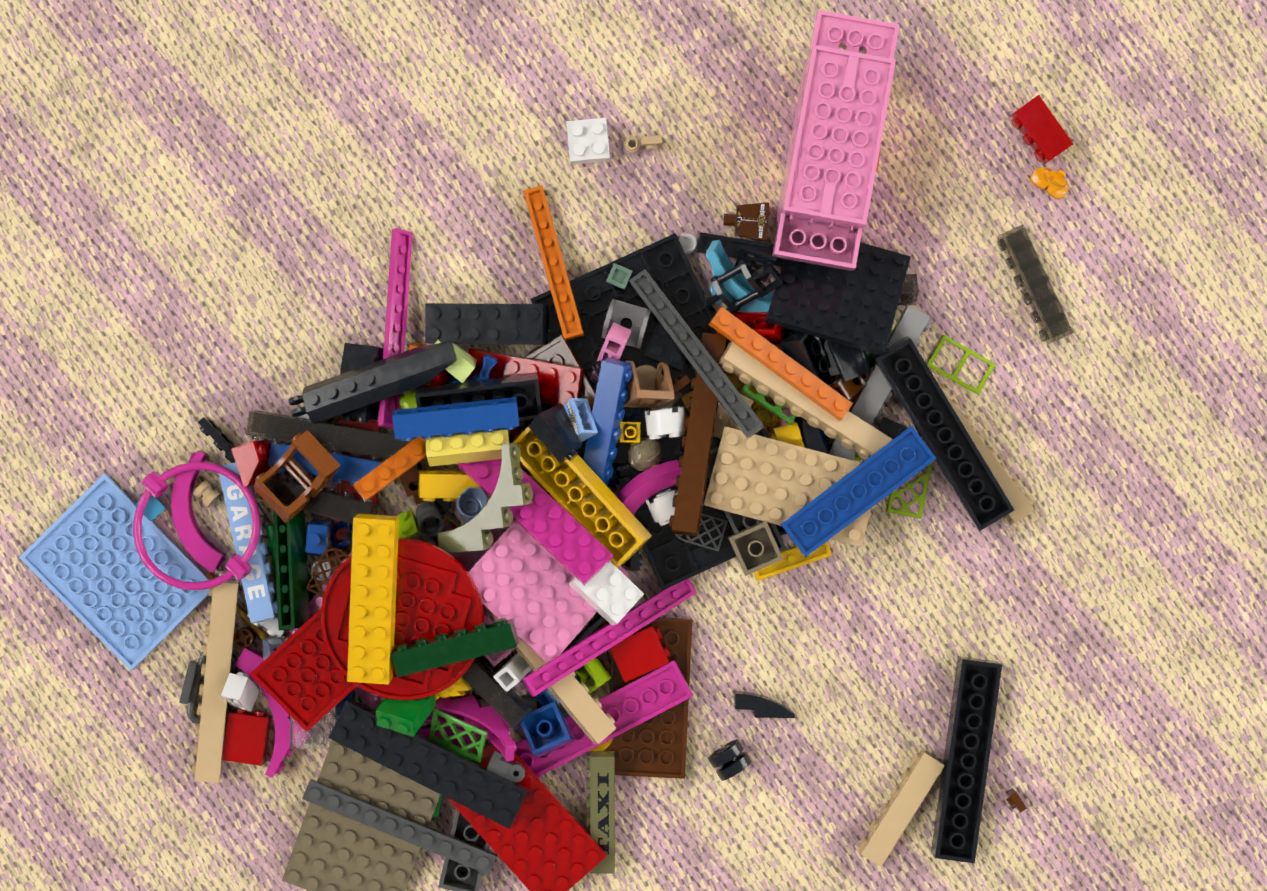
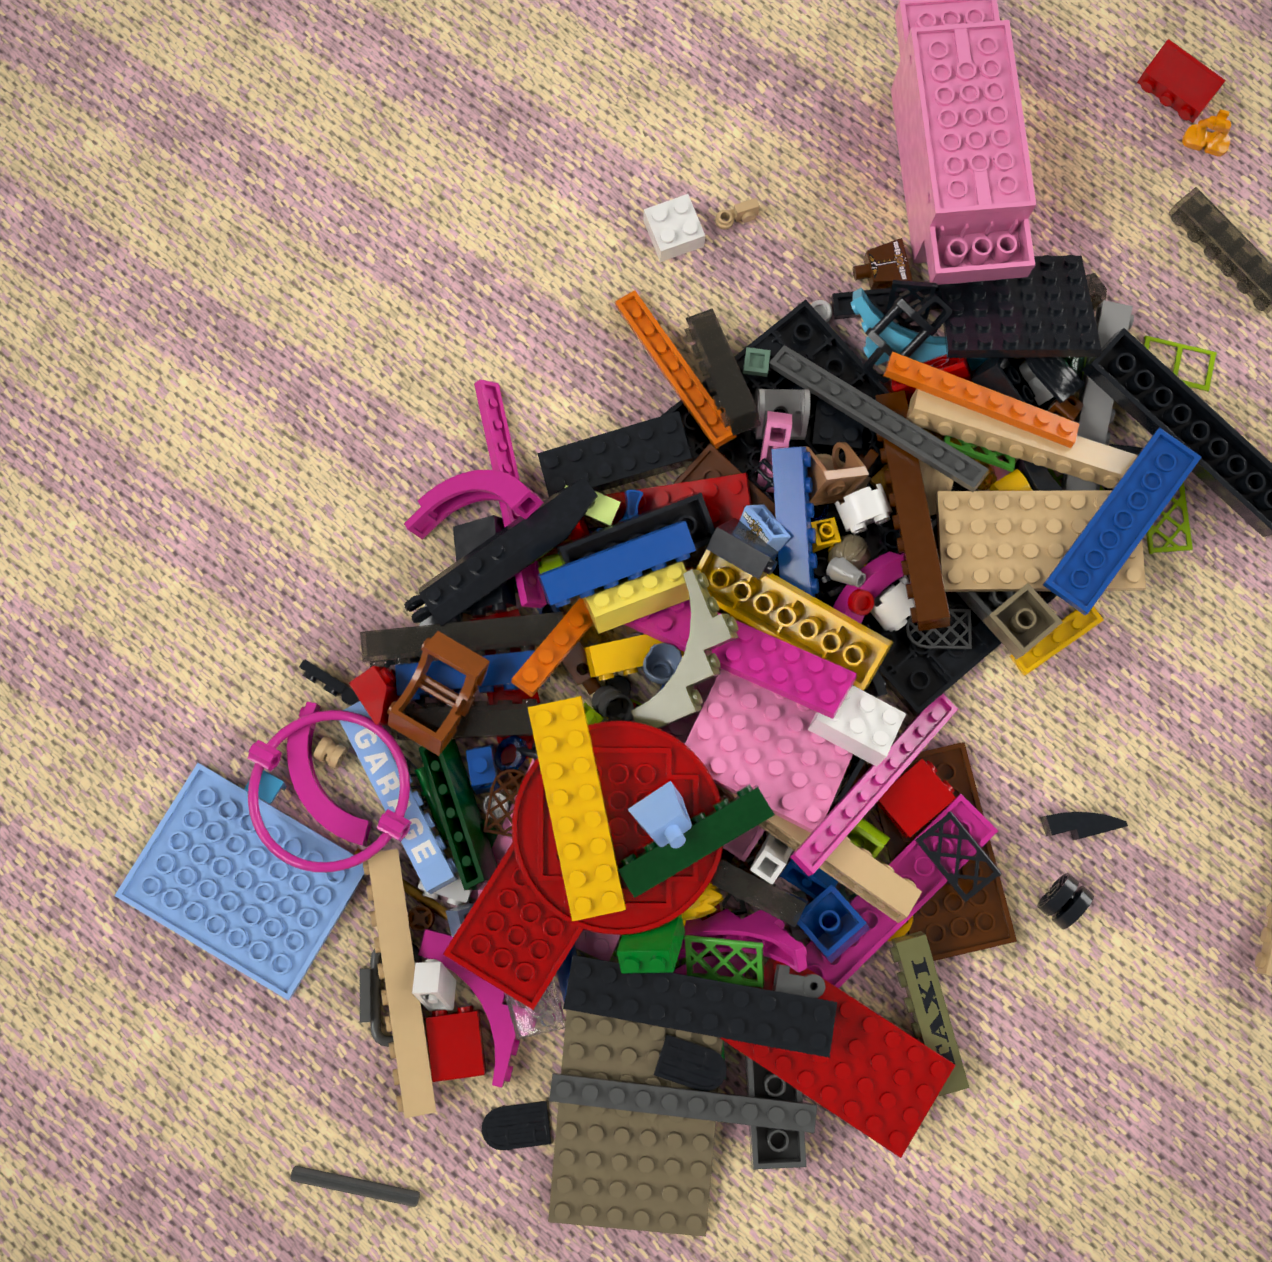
camera: 20 degrees left, 10 degrees down
none -> dark grey axle [290,1166,420,1207]
none -> dark pink arch [404,470,544,540]
none -> black window [481,1101,551,1150]
none -> light blue torso [628,781,692,848]
none -> black window [654,1034,727,1091]
none -> clear smoke brick [684,308,761,436]
none -> light grey cone [827,557,866,588]
none -> red tile [848,589,874,616]
none -> black window [915,811,1002,902]

